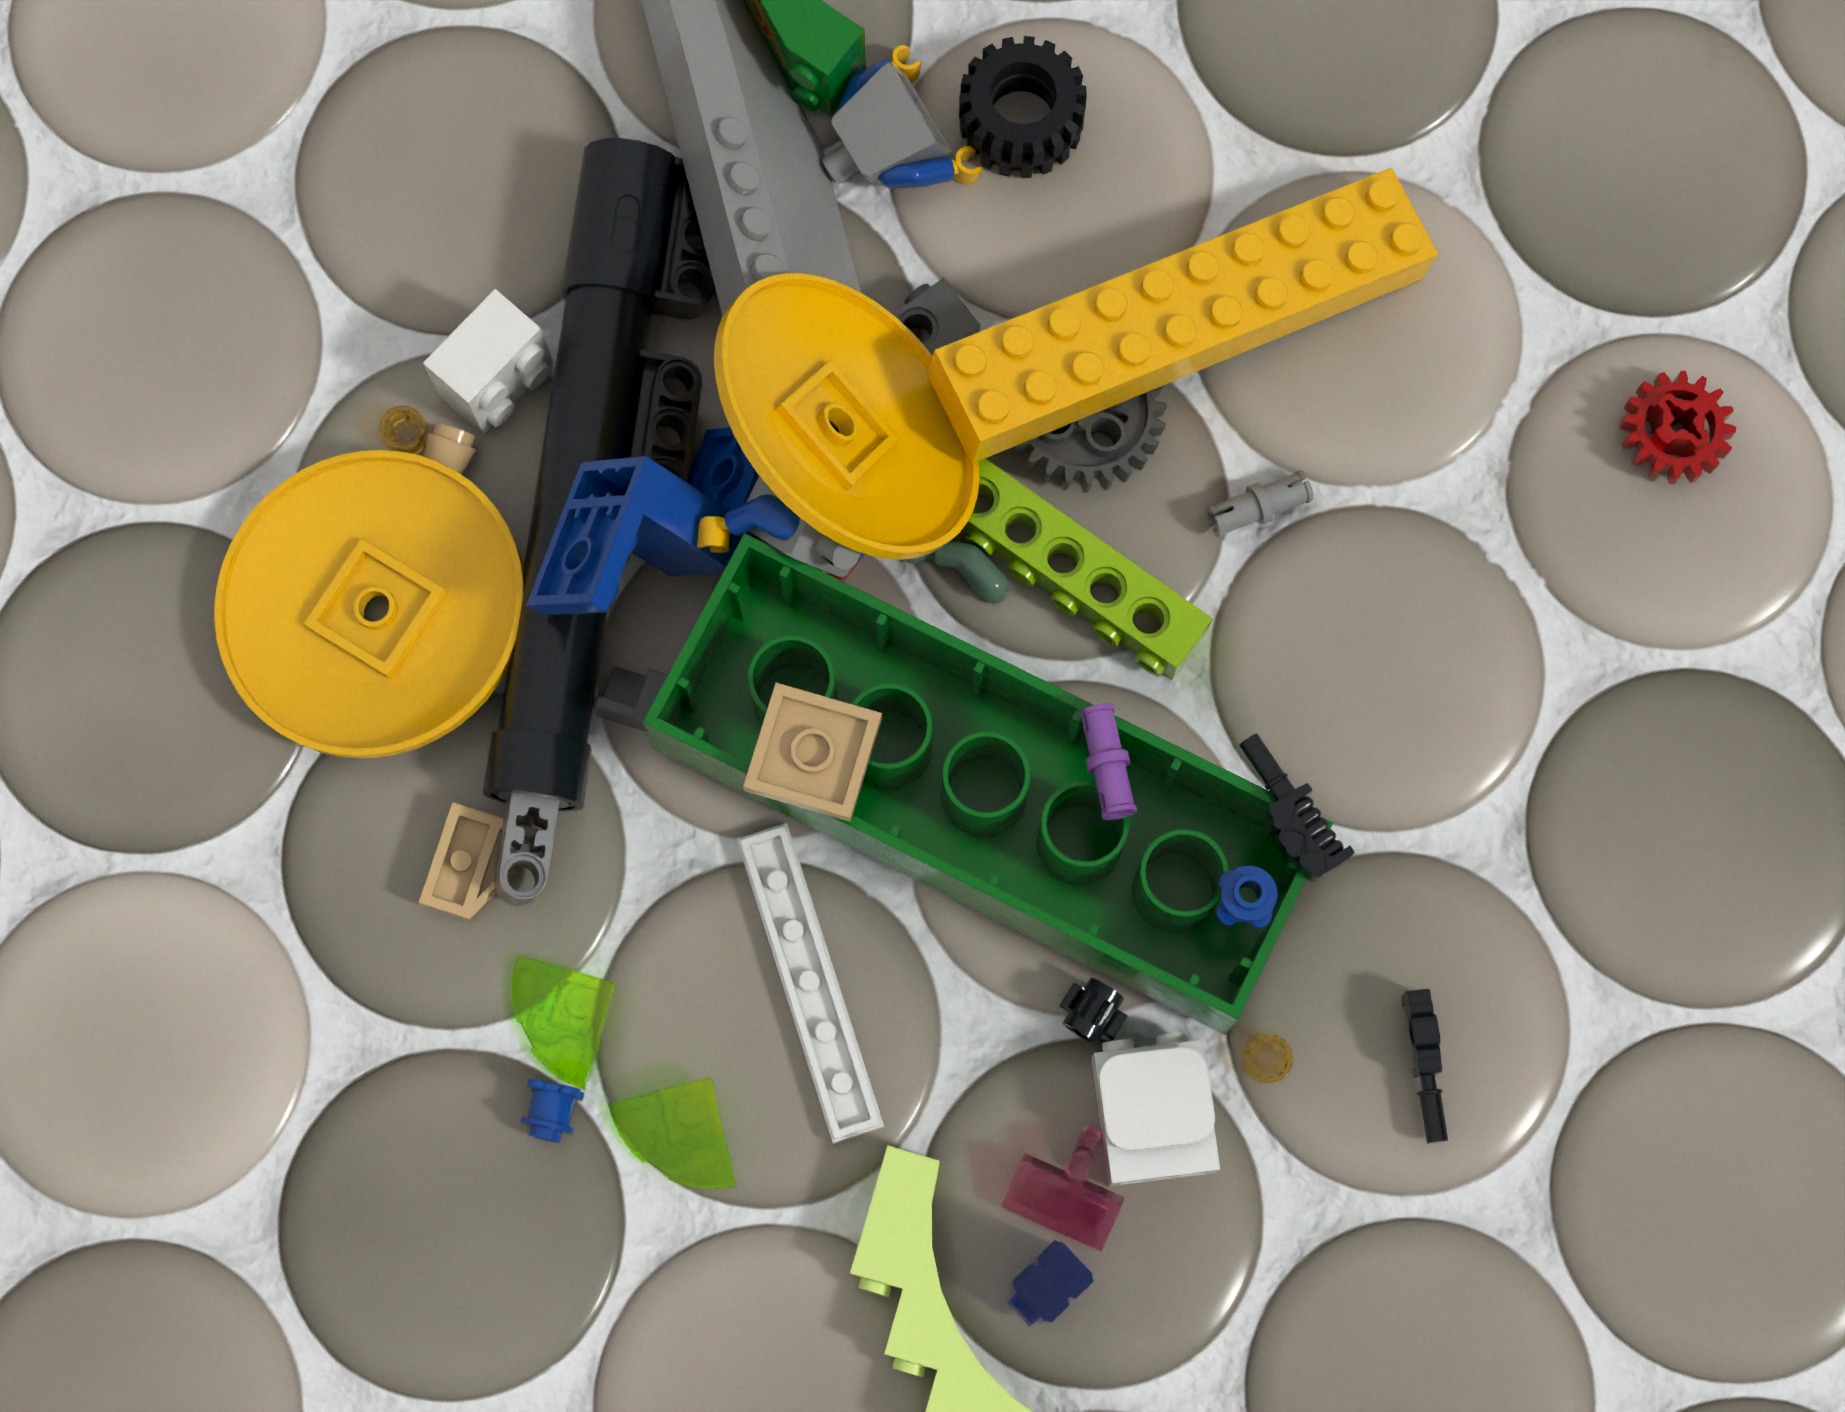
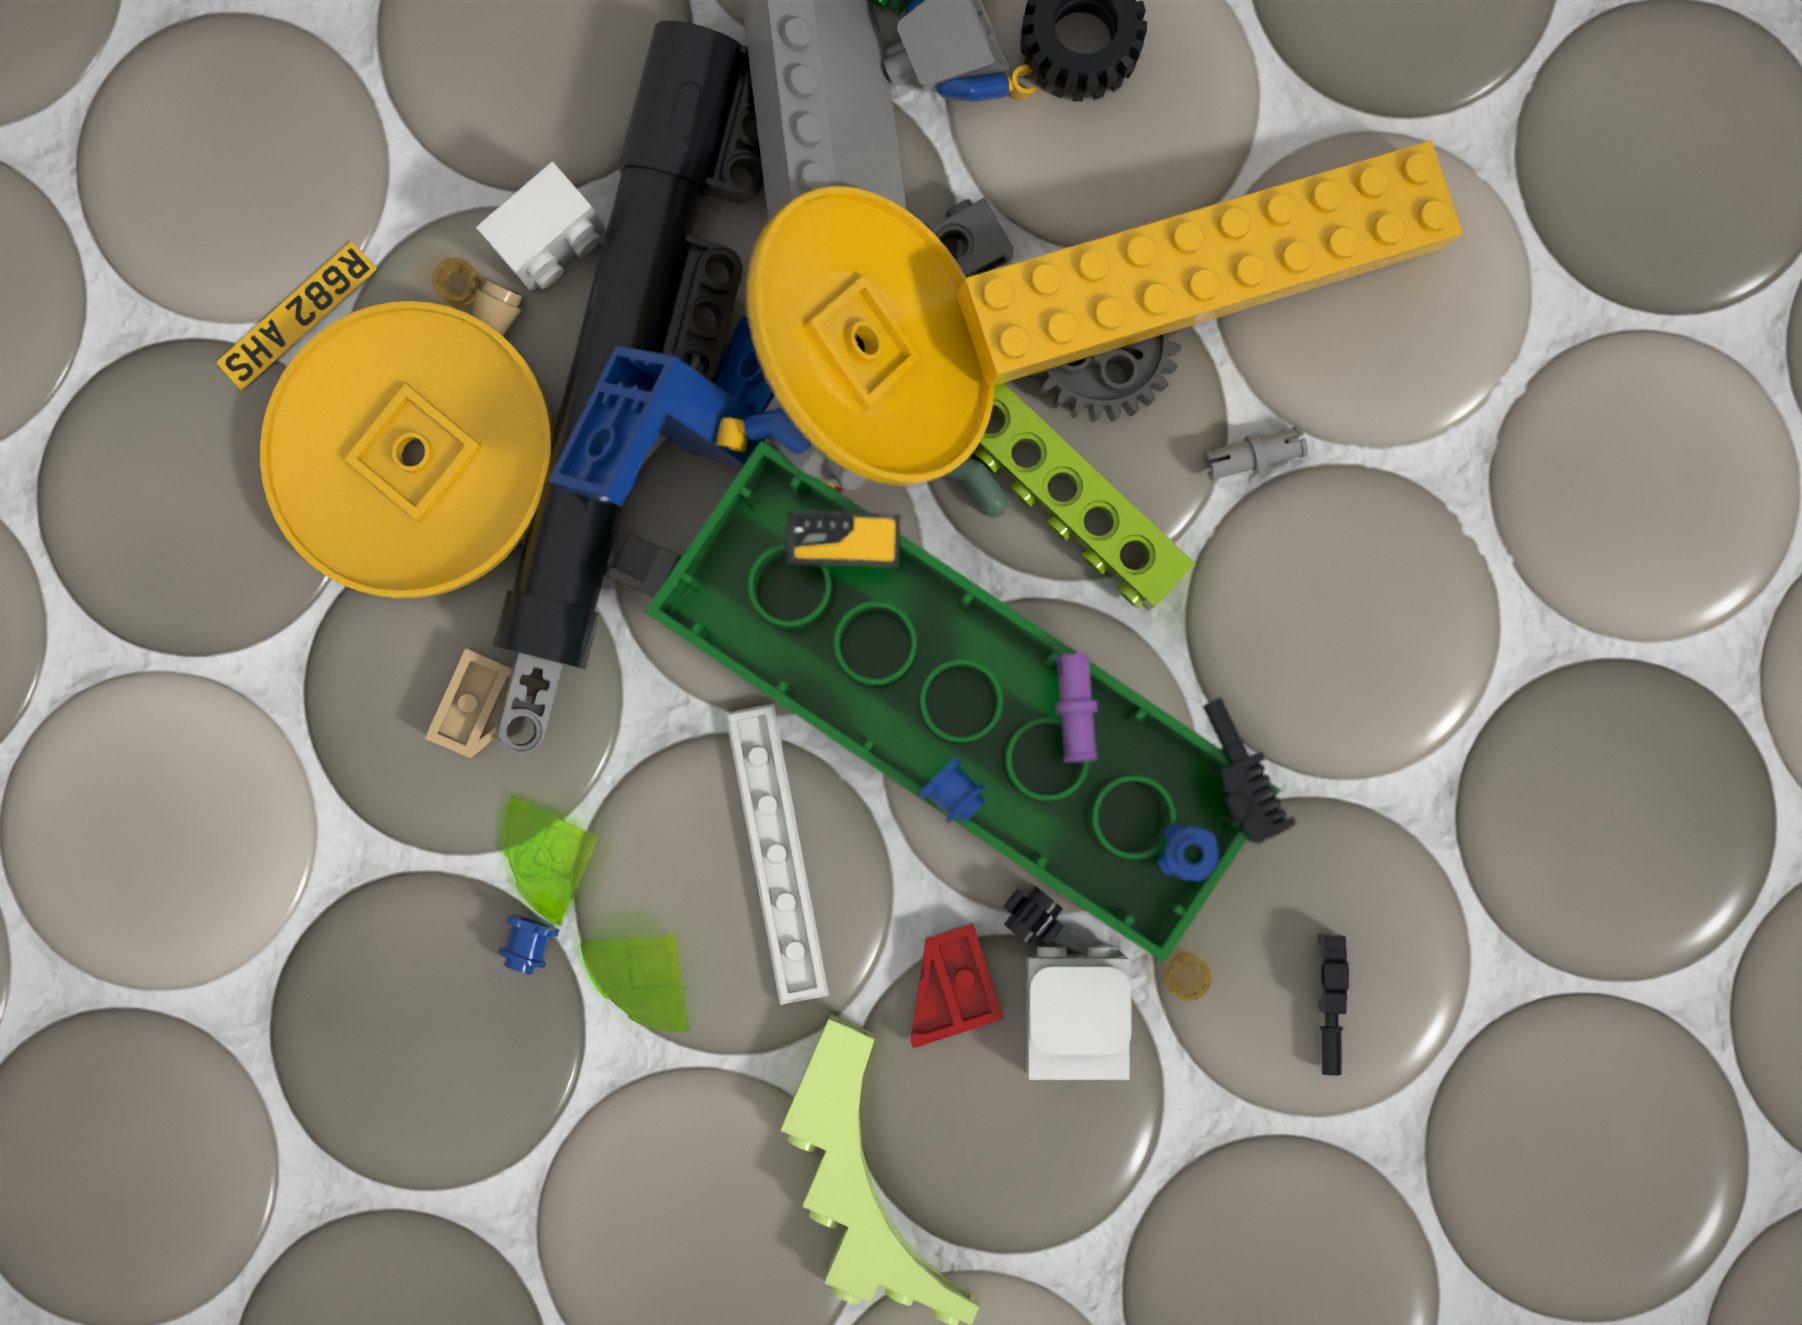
camera: 10 degrees right, 10 degrees up
tan plate [743,683,882,822] -> none
clear pink plate [1002,1126,1125,1251] -> none
clear blue brick [1007,1240,1094,1327] -> none
red gear [1619,371,1736,484] -> none
none -> yellow sticker [215,241,377,391]
none -> slope [786,511,900,568]
none -> red wing [911,922,1004,1049]
none -> blue brick [918,757,986,824]

